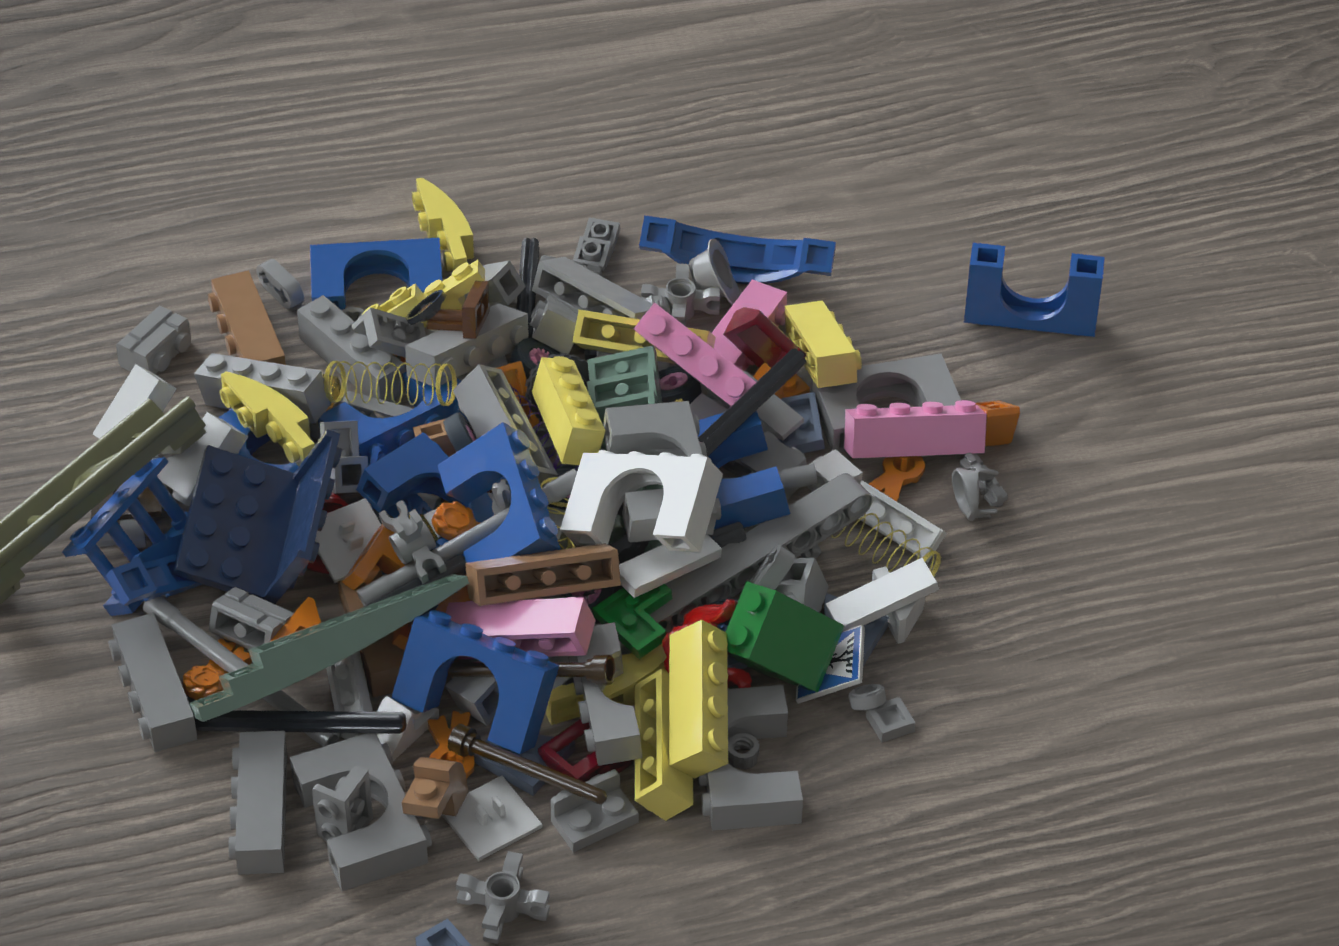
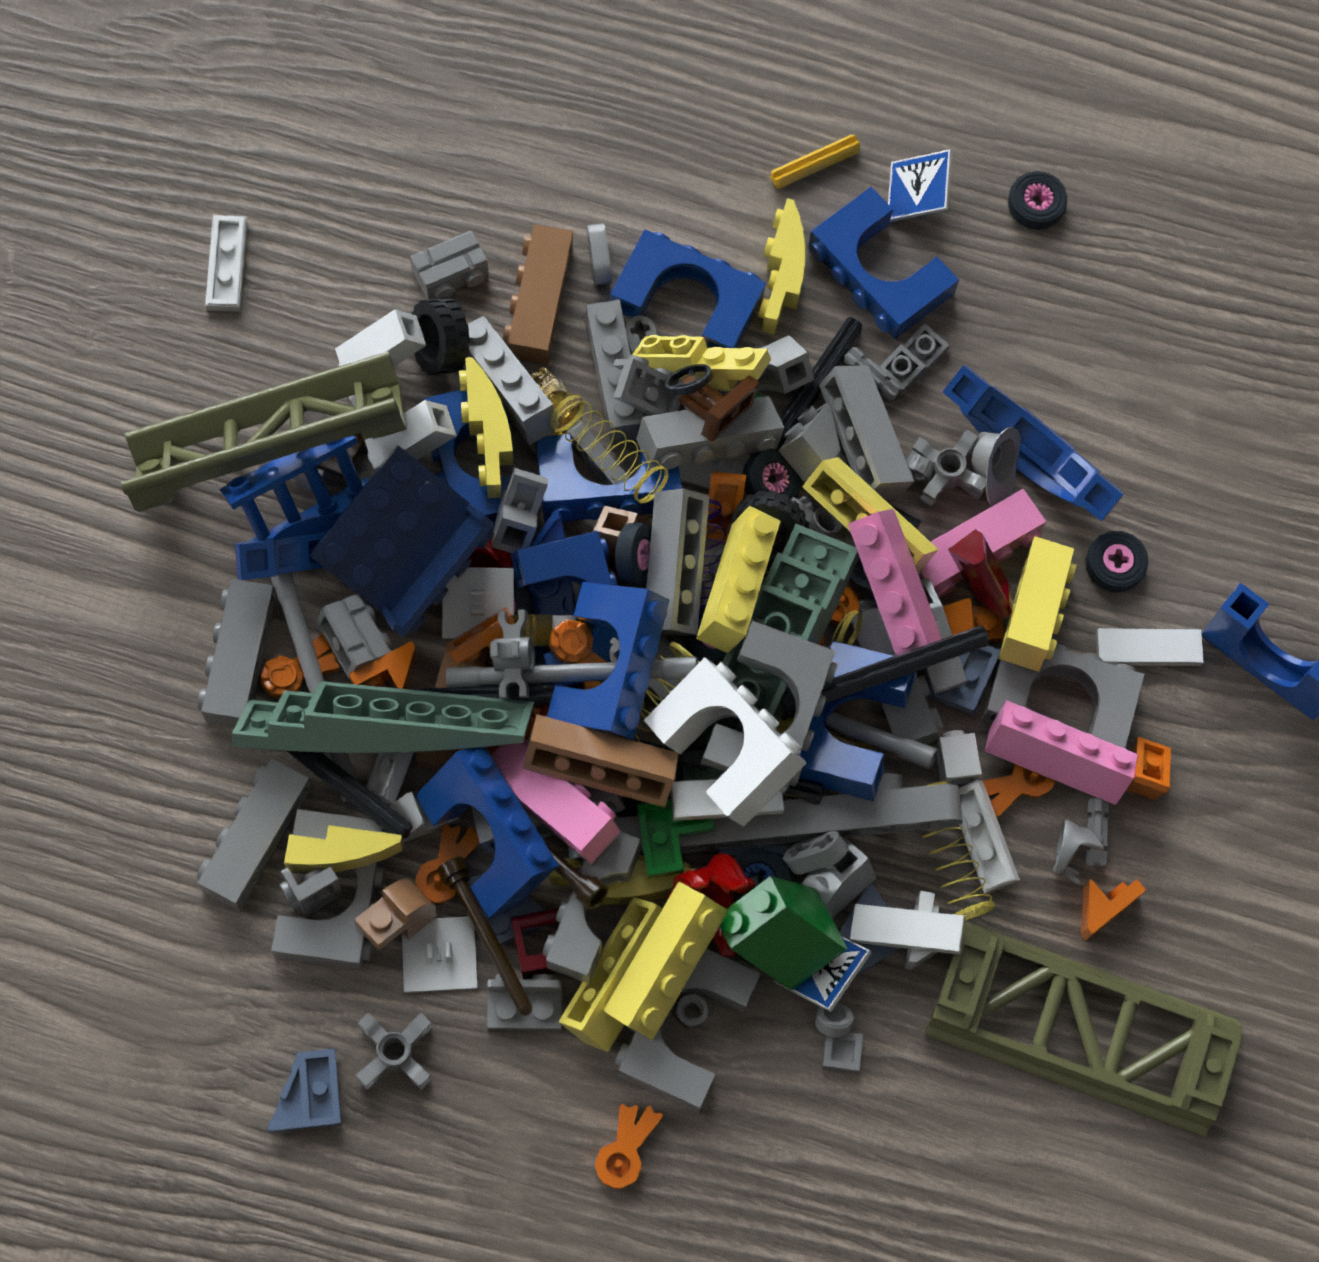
camera: 25 degrees right, 25 degrees up
none -> light yellow slope [284,825,404,873]
none -> black tyre [411,297,470,375]
none -> orange piece [595,1104,663,1189]
none -> yellow axle [770,135,861,189]
none -> blue arch [808,186,959,339]
none -> piece [888,150,952,222]
none -> olive piece [924,921,1243,1137]
none -> black bush [1008,171,1068,230]
none -> orange slope [1081,879,1146,942]
none -> black bush [1085,531,1149,592]
none -> white tile [1095,628,1204,666]

